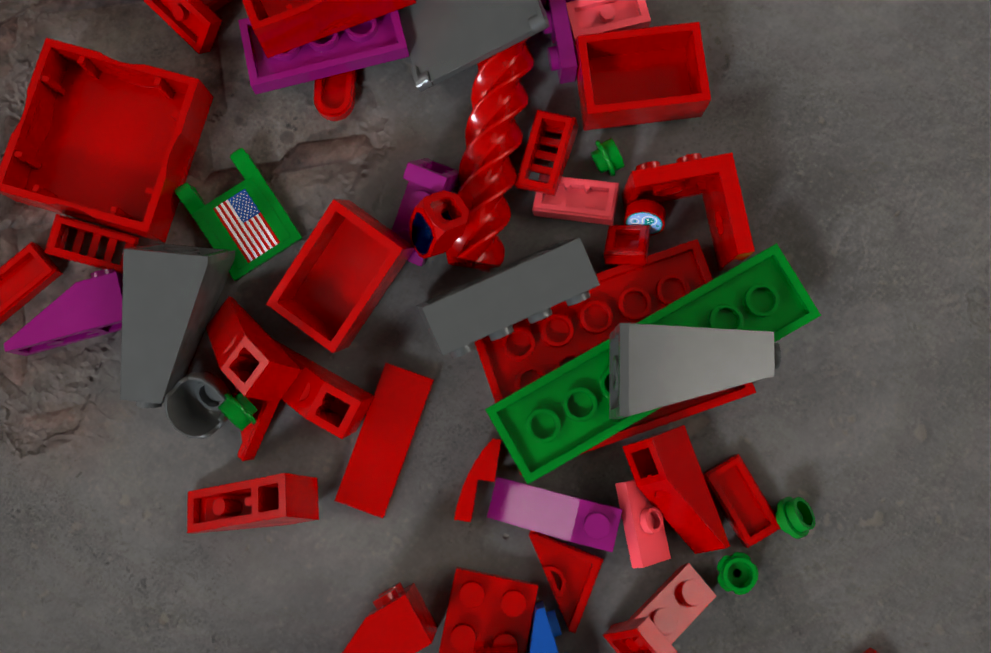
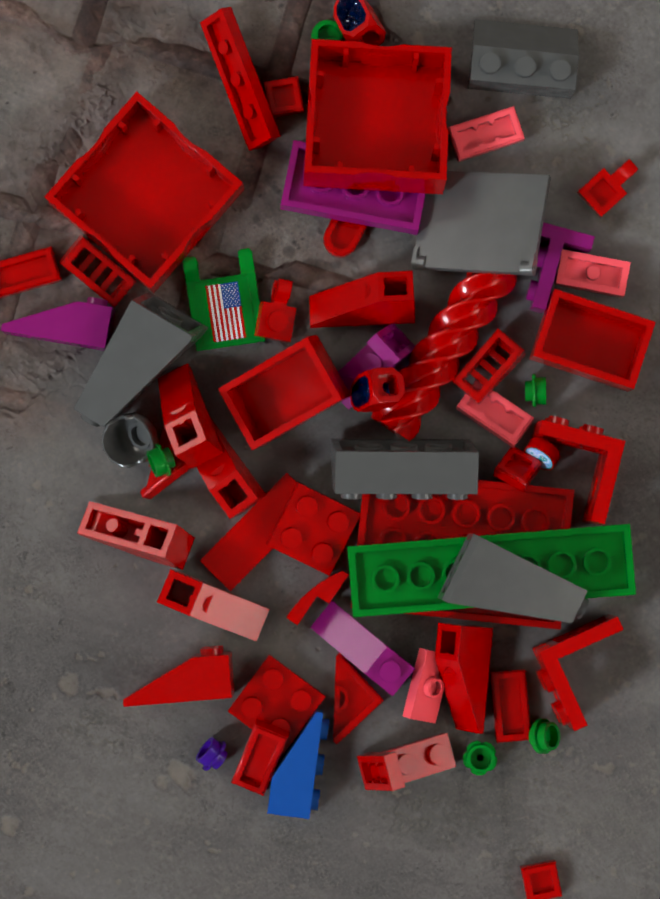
camera: 15 degrees right, 5 degrees up
none -> slope [157,569,270,642]
none -> red plate [254,278,297,343]
none -> red plate [266,482,360,576]
none -> red slope [309,270,415,328]
none -> red bracket [532,614,624,731]

